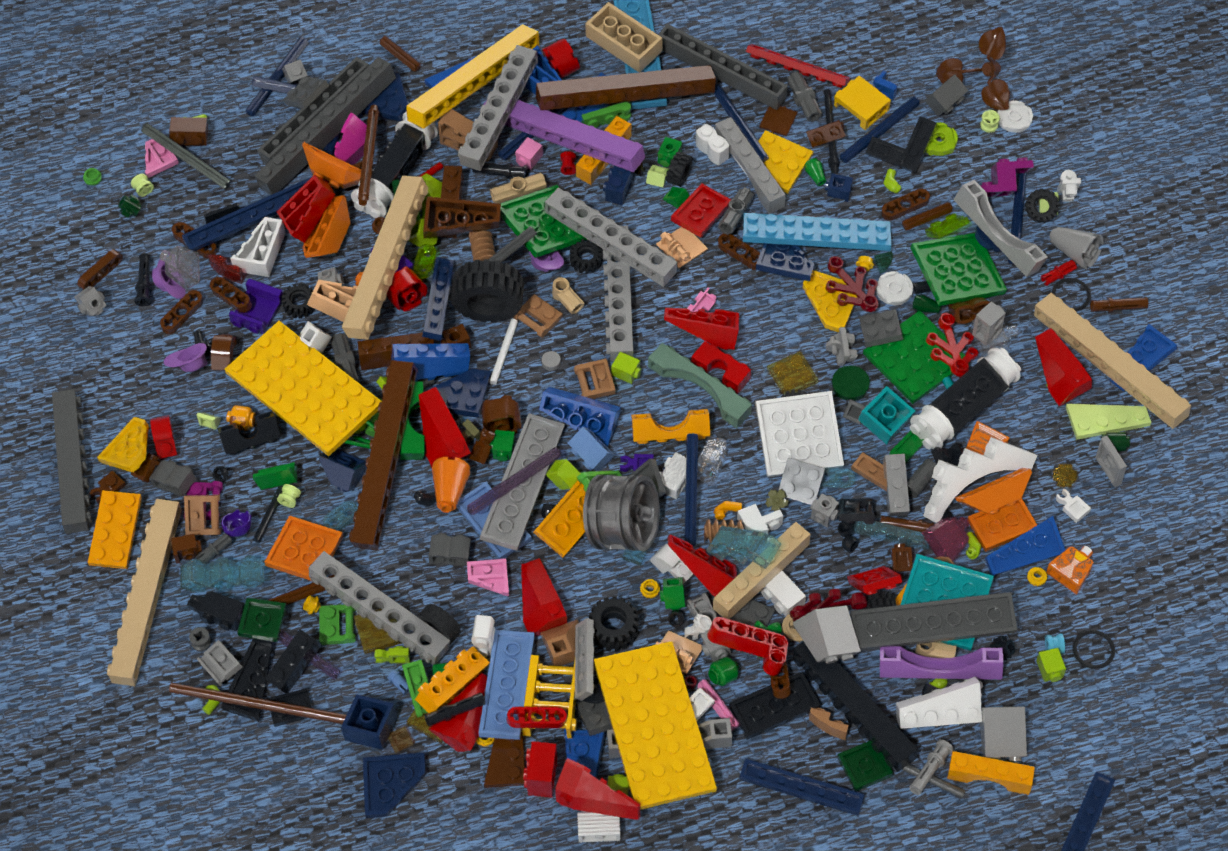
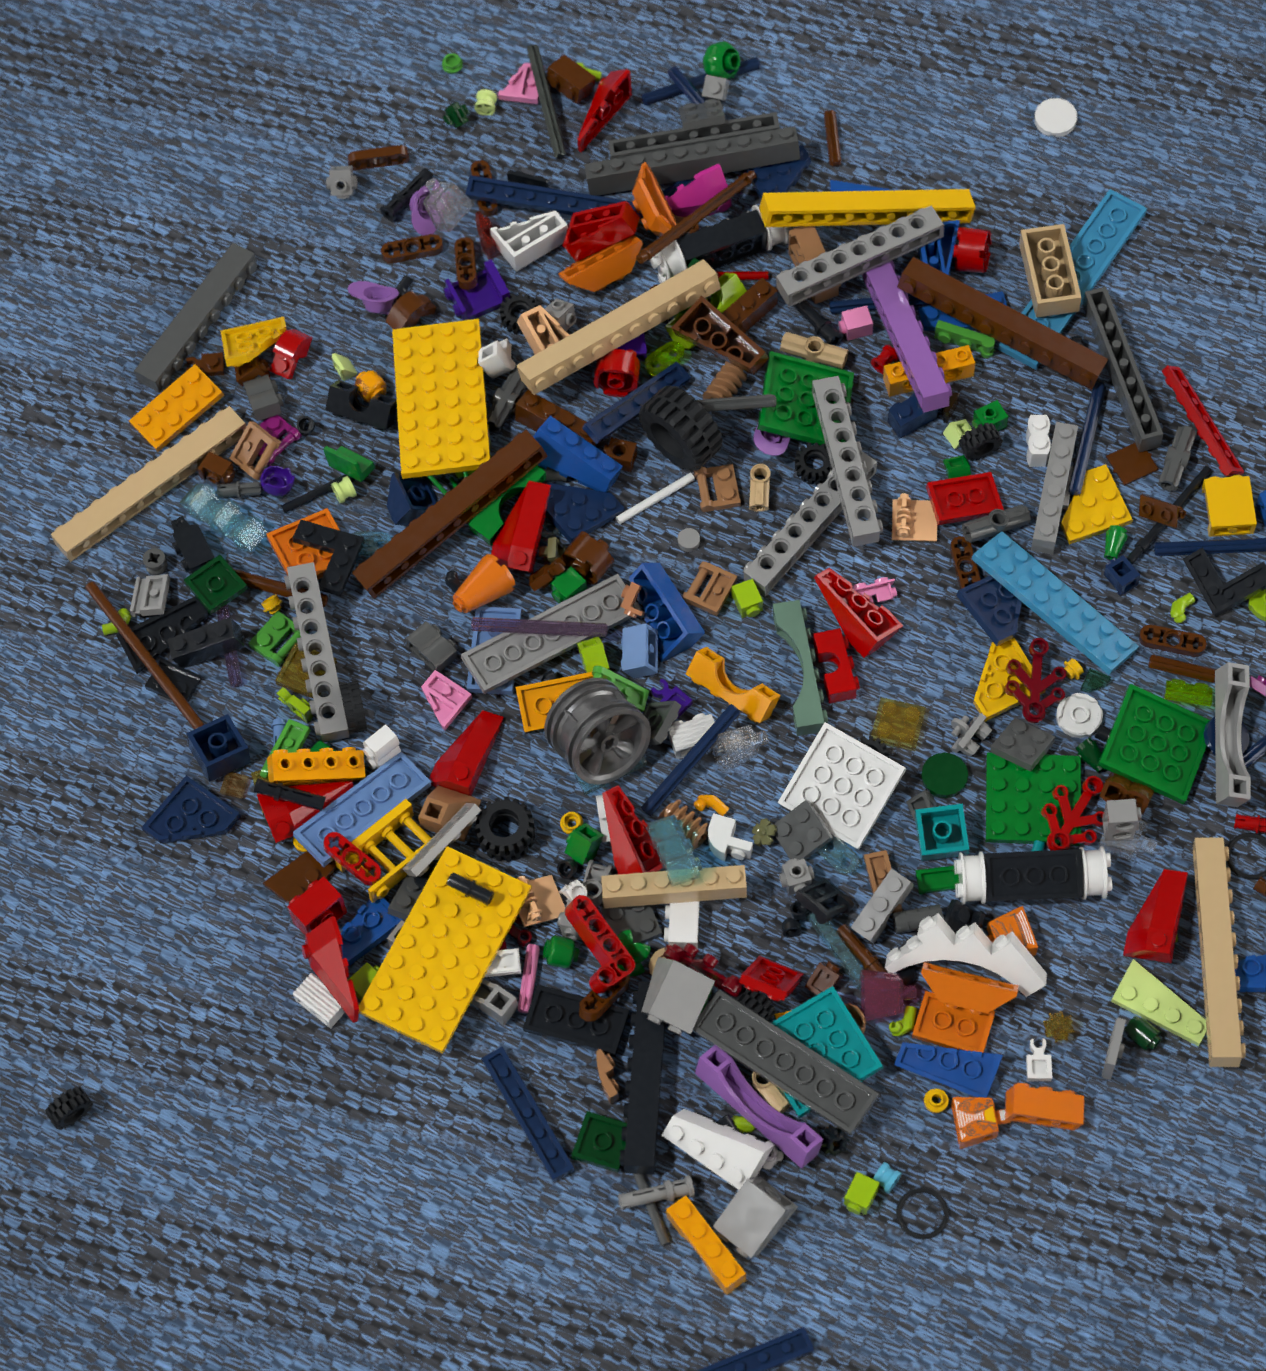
camera: 45 degrees right, 5 degrees up
none -> black plate [293,520,364,597]
none -> black axle [447,873,494,906]
none -> red wedge [577,69,632,153]
none -> nougat bracket [620,582,645,619]
none -> green plant [702,41,740,79]
none -> orange brick [1005,1083,1084,1130]

